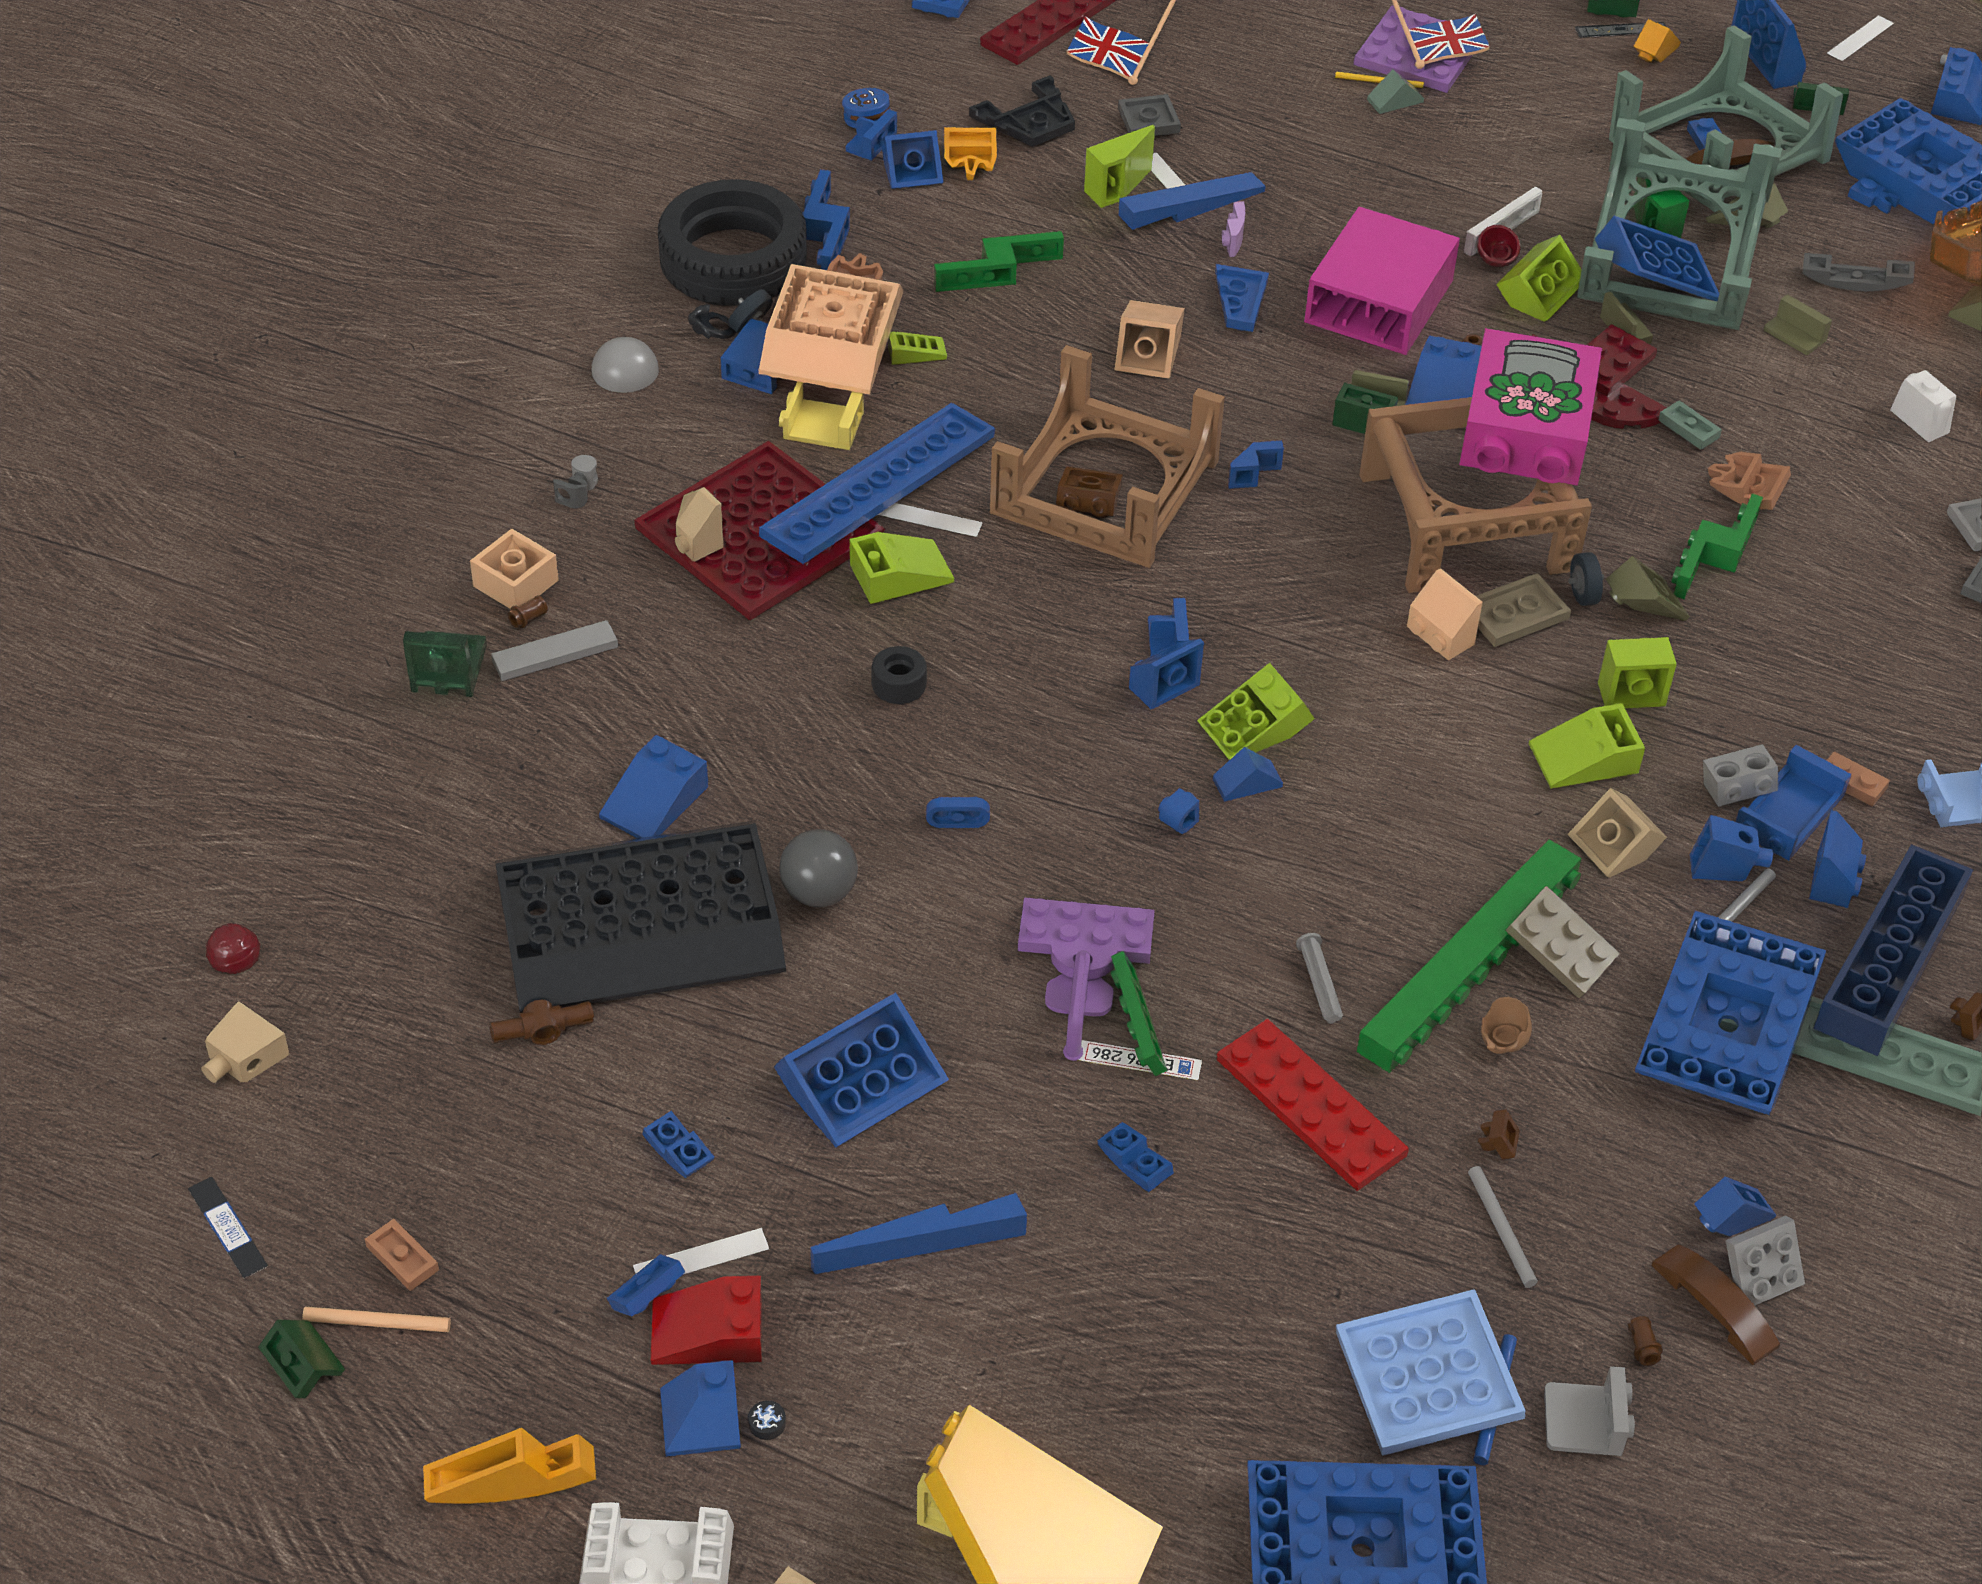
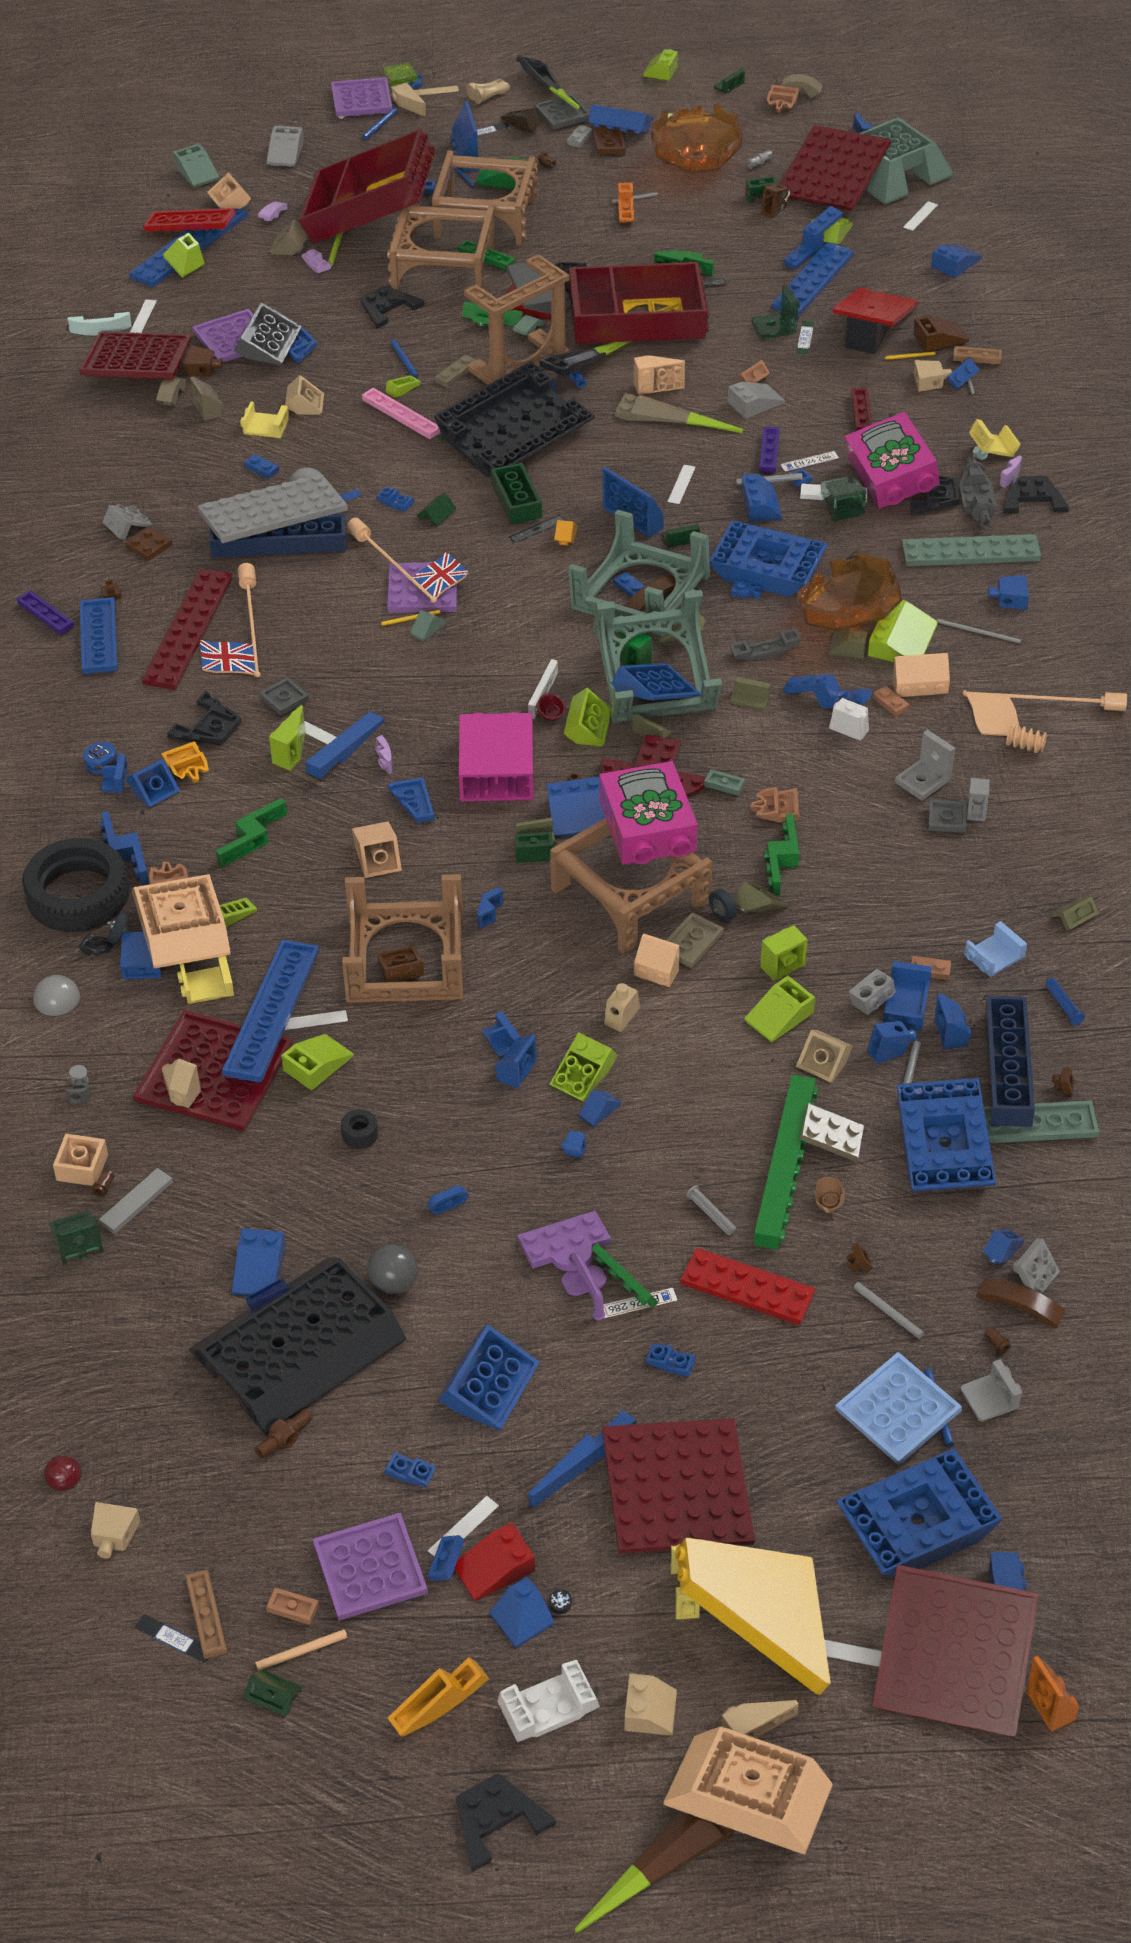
camera: 25 degrees left, 0 degrees up
none -> medium nougat tile [185,1570,227,1659]
none -> clear blue tile [246,1278,289,1309]
none -> medium lavender plate [313,1513,428,1621]
none -> dark red plate [602,1418,755,1554]
none -> tan torso [604,983,640,1032]
none -> blue bracket [783,673,872,709]

